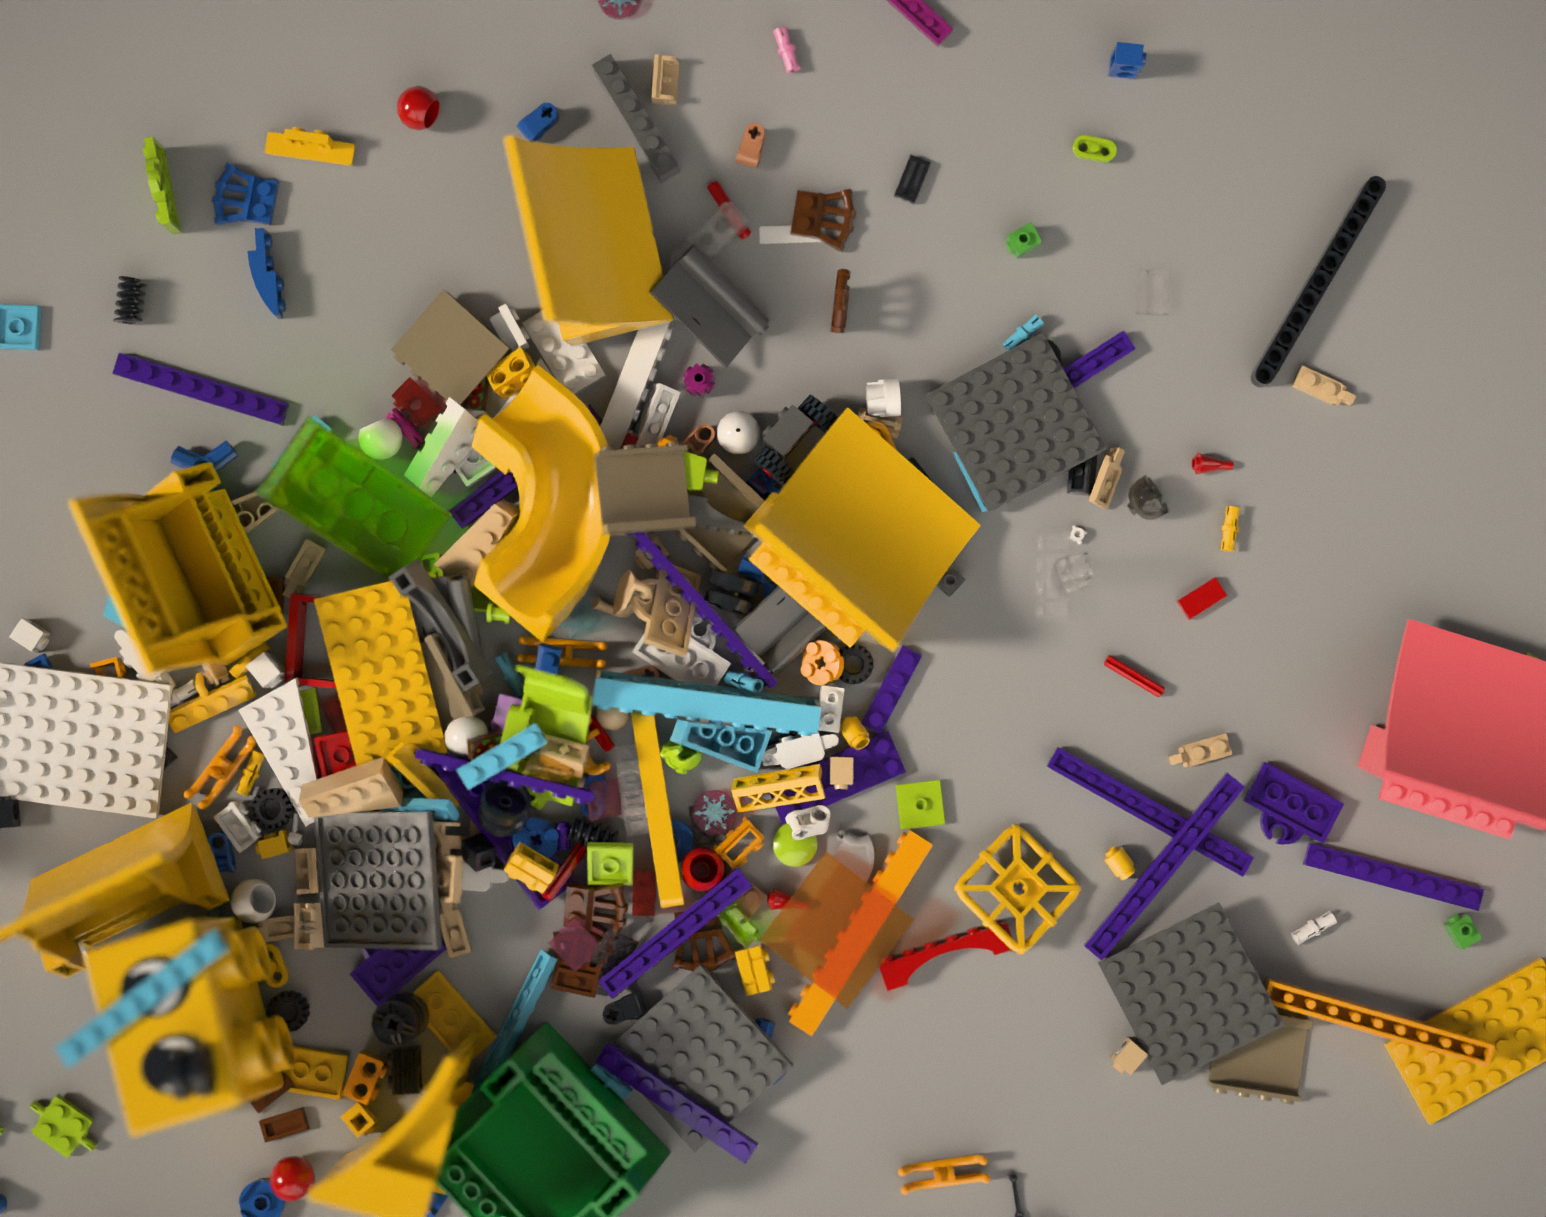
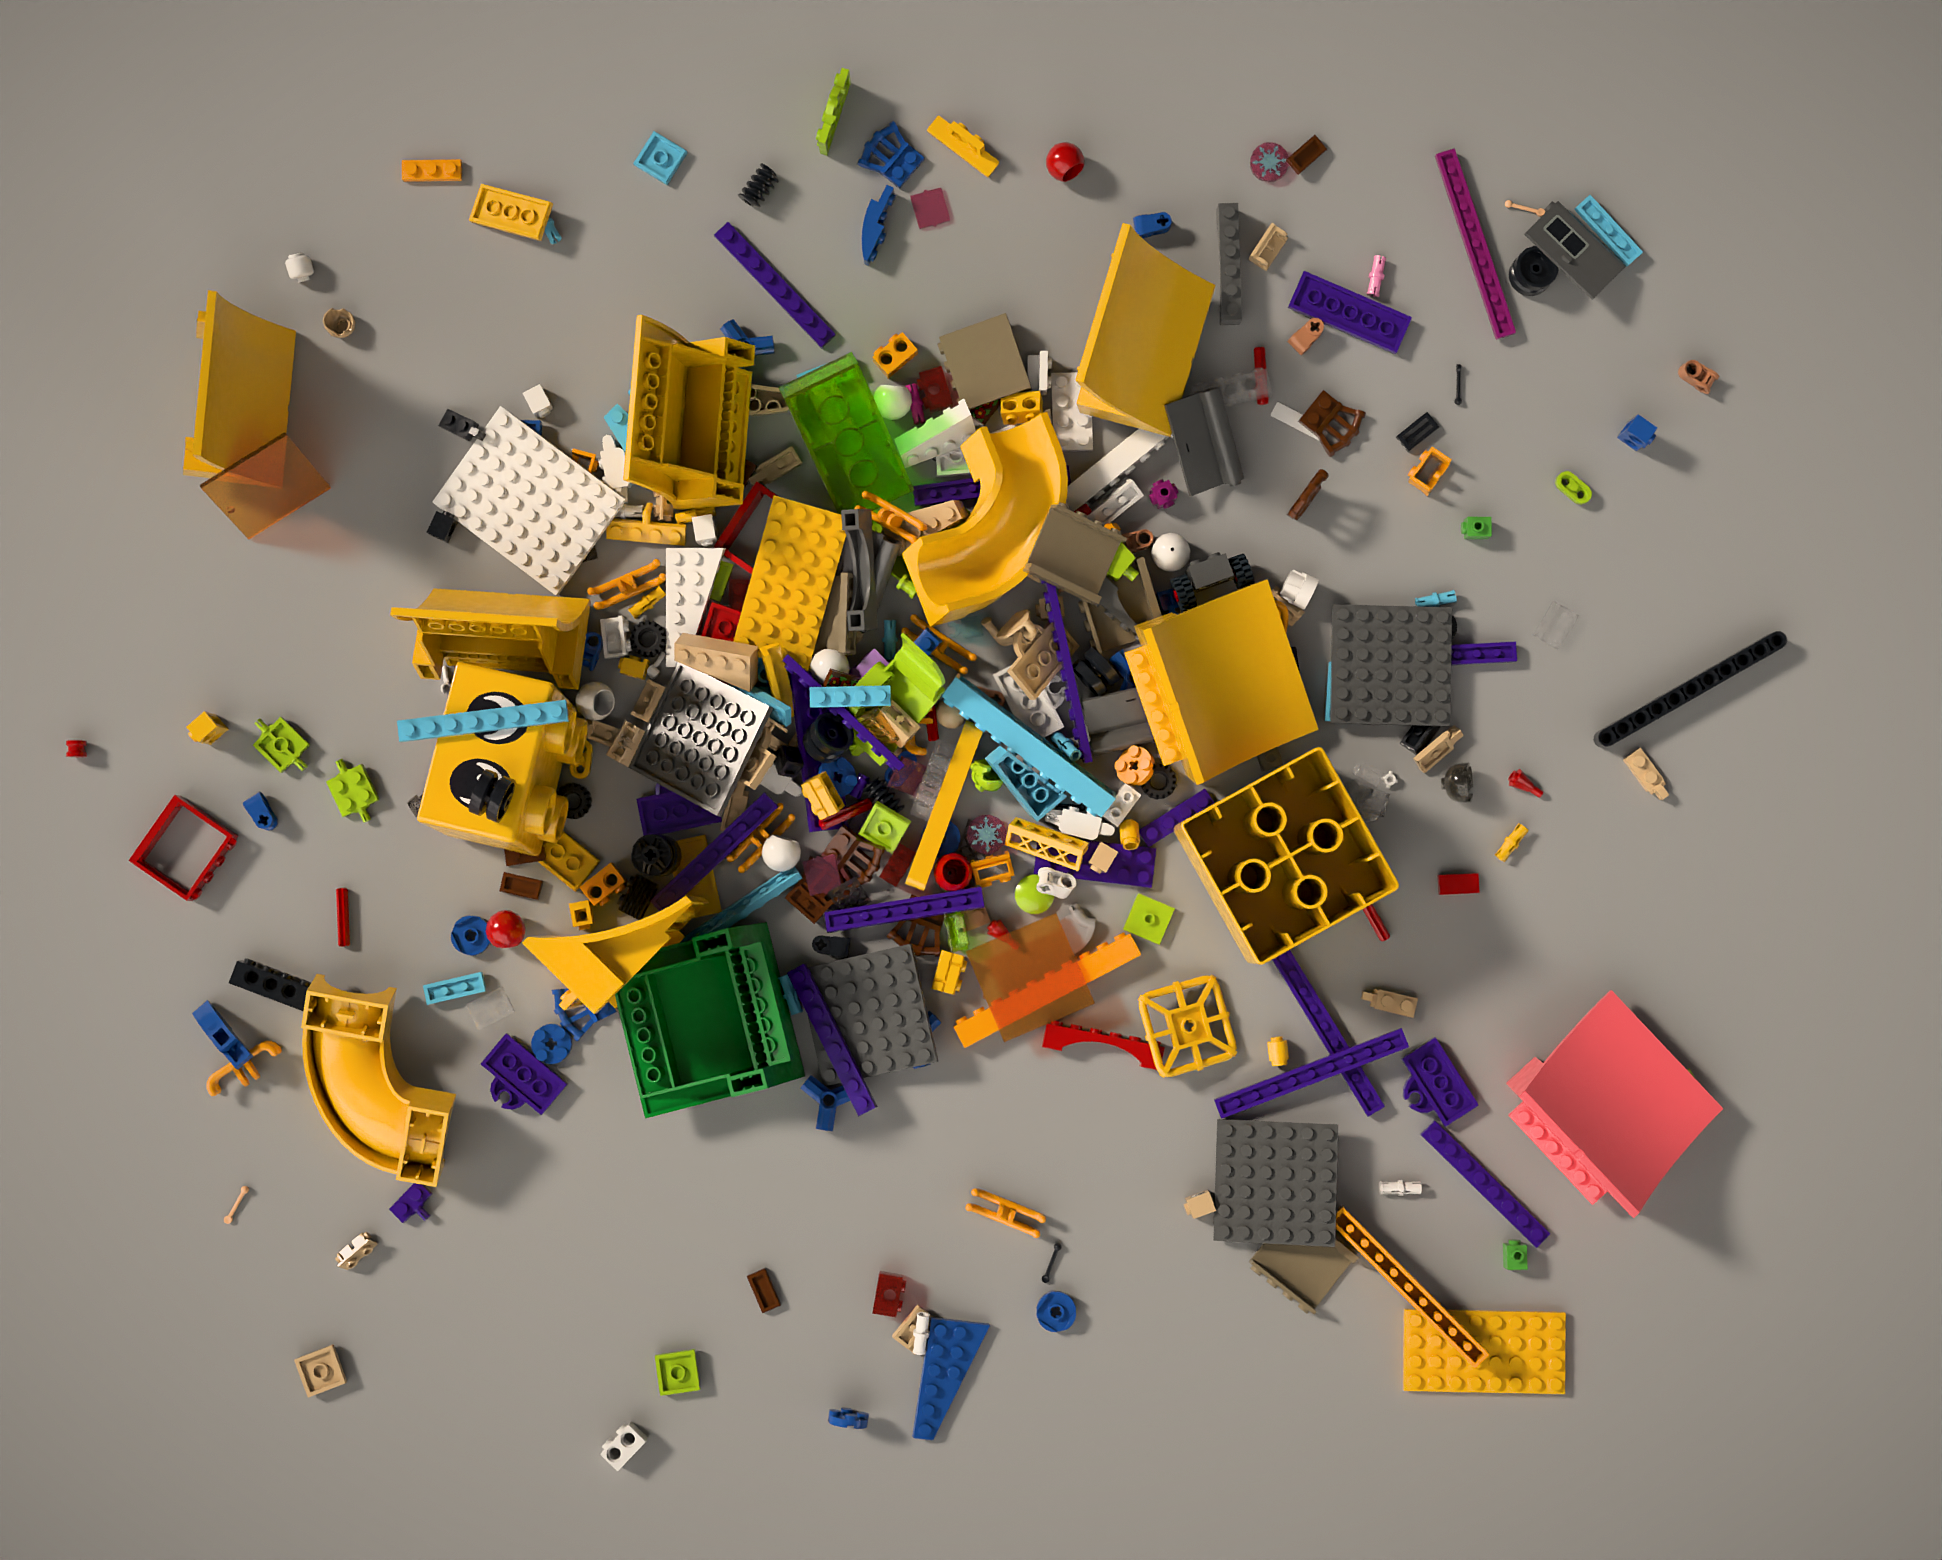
camera: 30 degrees right, 0 degrees up
none -> dark purple plate [650,792,779,911]
none -> light orange piece [726,803,795,873]
none -> white helmet [762,834,801,872]
none -> blue piece [800,1075,850,1131]
none -> light orange piece [854,491,928,544]
none -> light orange brick [872,332,918,379]
none -> clear pink piece [910,188,950,229]
none -> yellow piece [1174,747,1399,965]
none -> dark purple plate [1288,271,1412,354]
none -> light orange window [1408,447,1452,496]
none -> black hinge [1454,364,1462,405]

